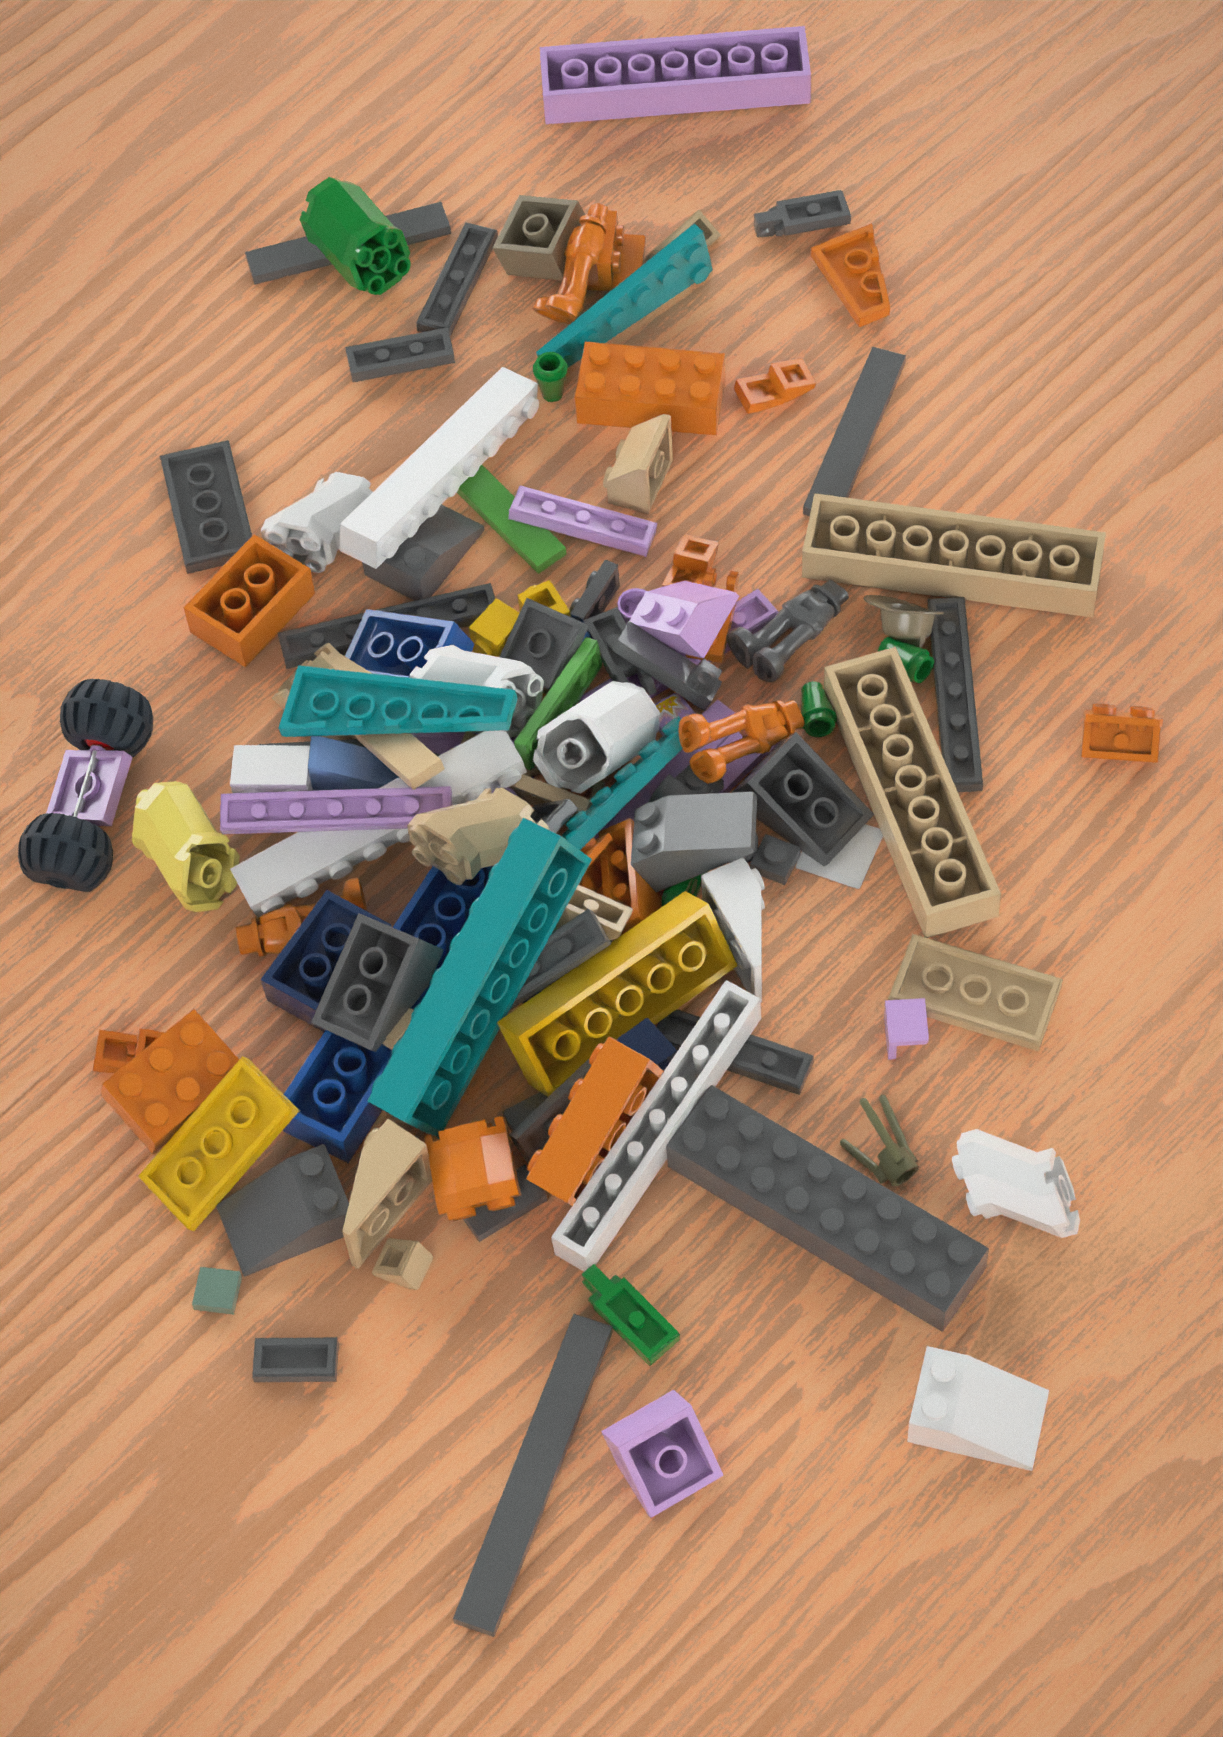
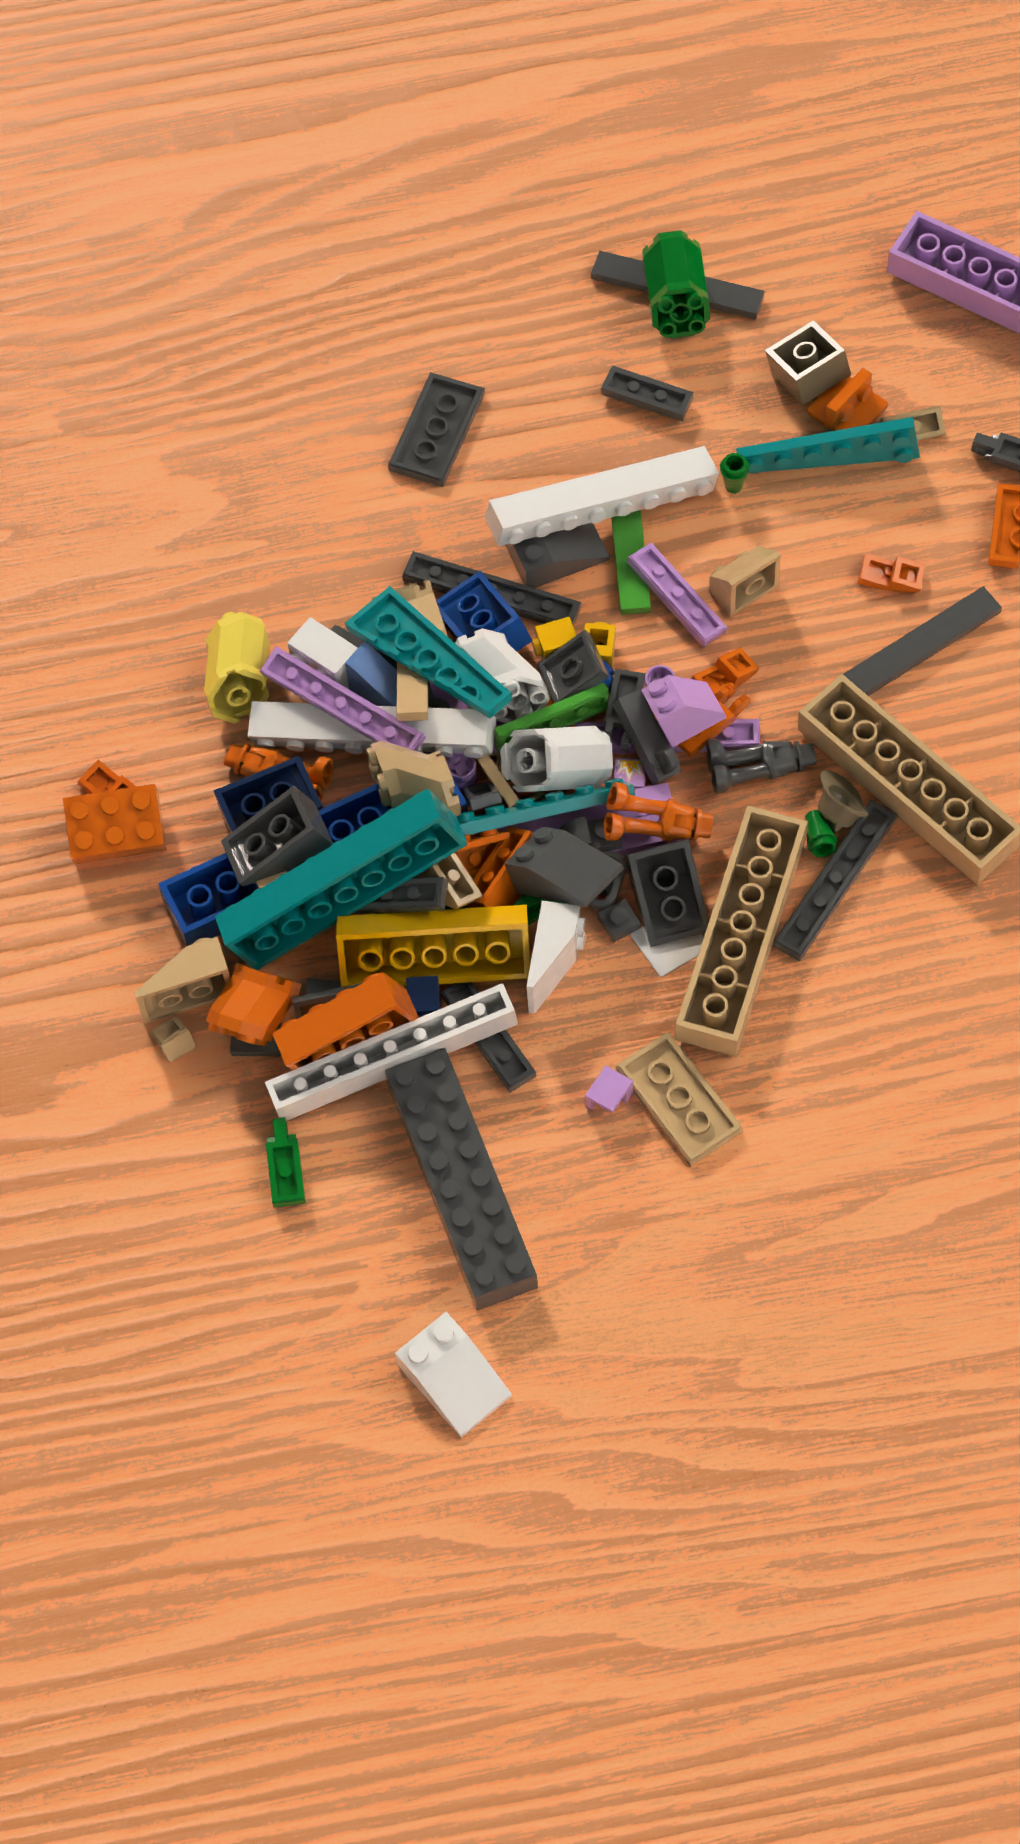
camera: 35 degrees right, 5 degrees up
black plate [18,679,154,892] -> none
yellow tile [138,1056,300,1231] -> none
orange brick [183,534,315,667] -> none
sand green tile [192,1267,242,1315] -> none
dark grey slope [216,1144,349,1277] -> none
dark grey tile [252,1337,339,1382] -> none
white brick [261,472,373,573] -> none
dark grey tile [416,222,498,336] -> none
dark grey tile [453,1314,613,1637] -> none
orange piece [532,203,609,324] -> none
dark grey plate [569,560,620,622] -> none
orange brick [575,342,725,436] -> none
lavender slope [601,1390,724,1518] -> none
green cone [801,681,837,737] -> none
olive plant [840,1095,919,1186] -> none
white brick [952,1129,1080,1238] -> none
orange bracket [1081,703,1163,763] -> none

